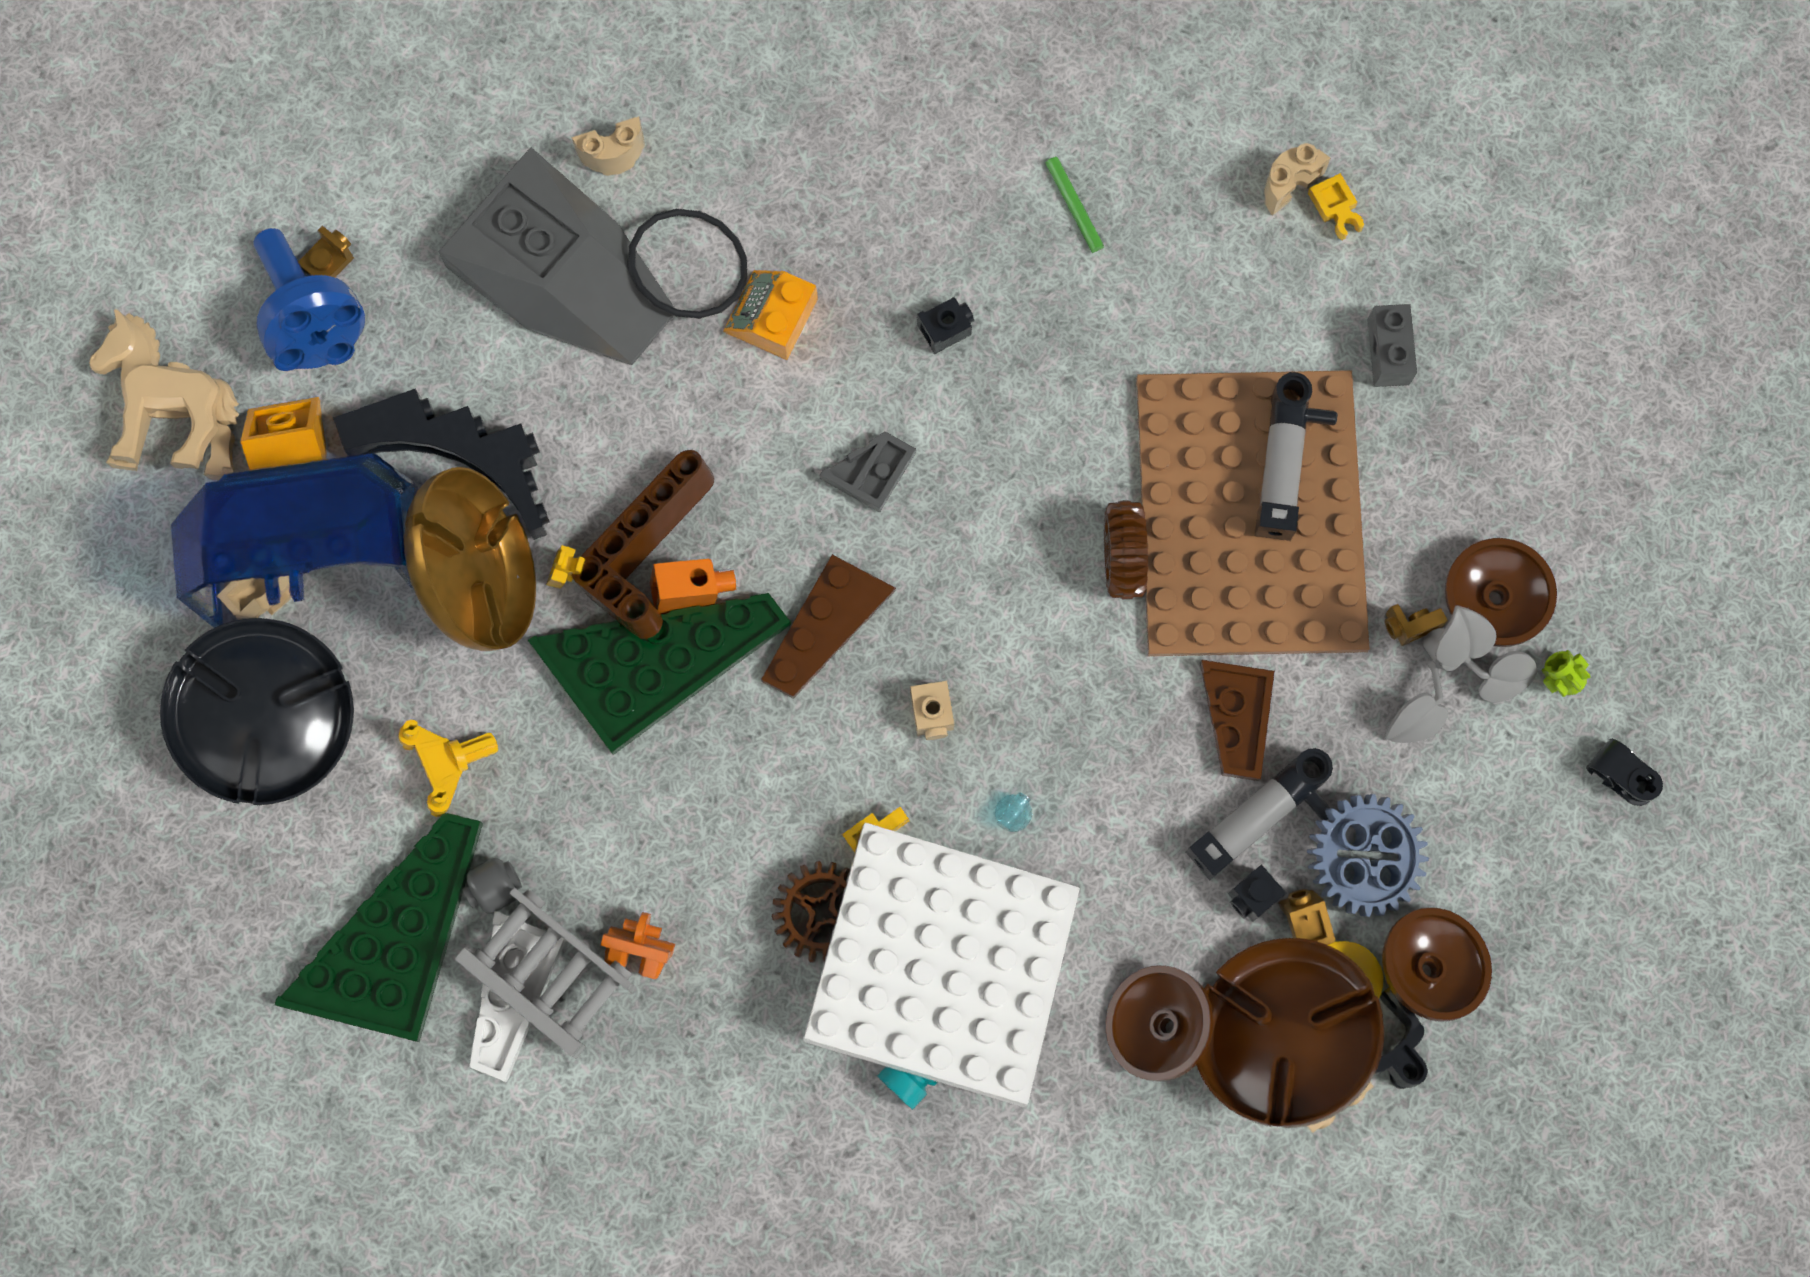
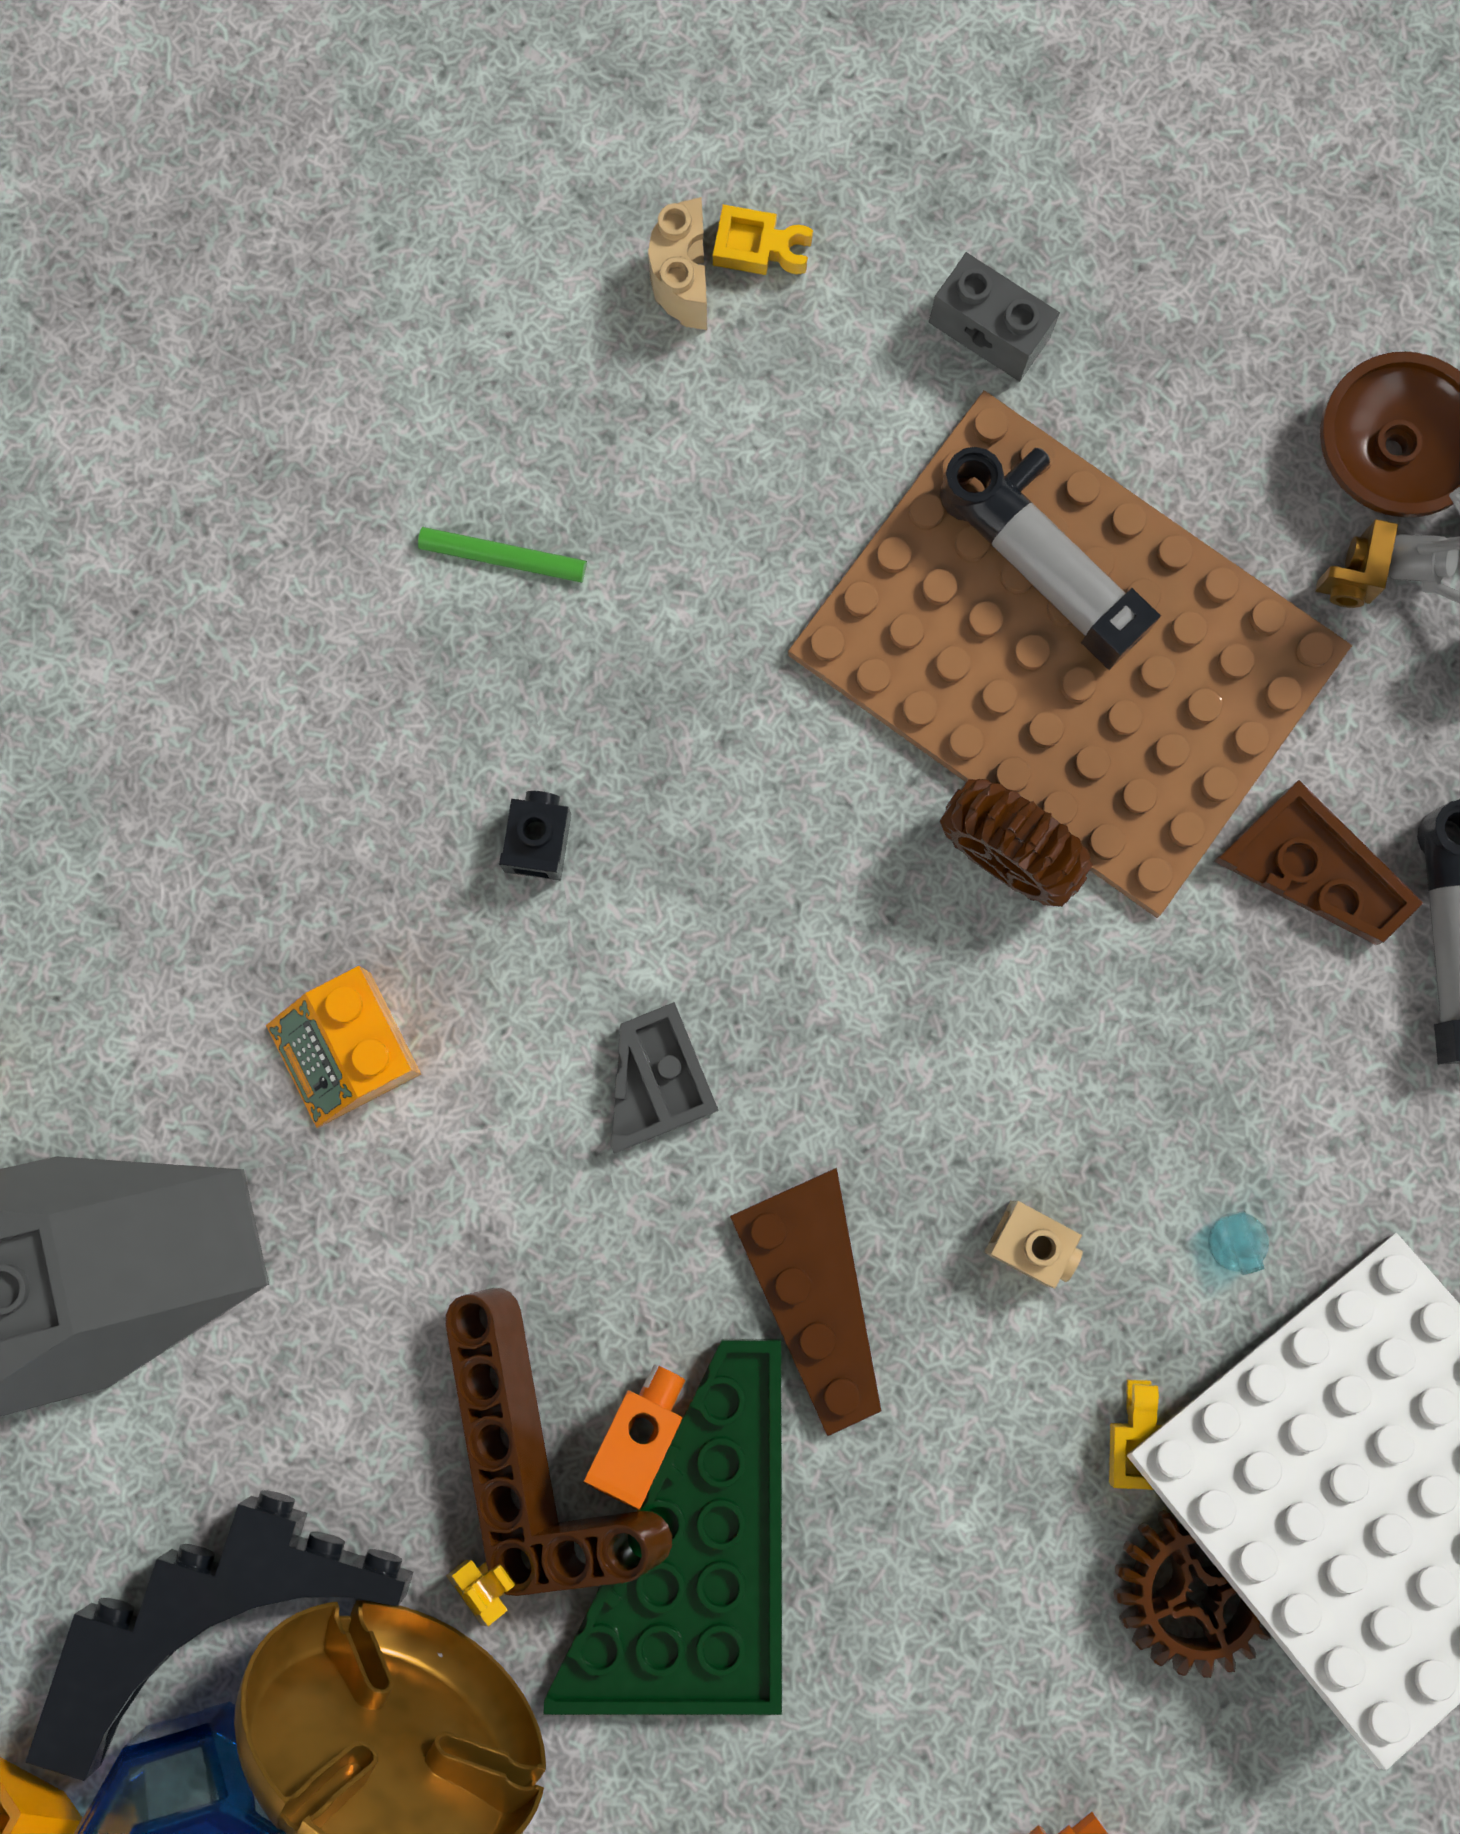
camera: 55 degrees left, 5 degrees up
black piece [628,209,747,319] -> none

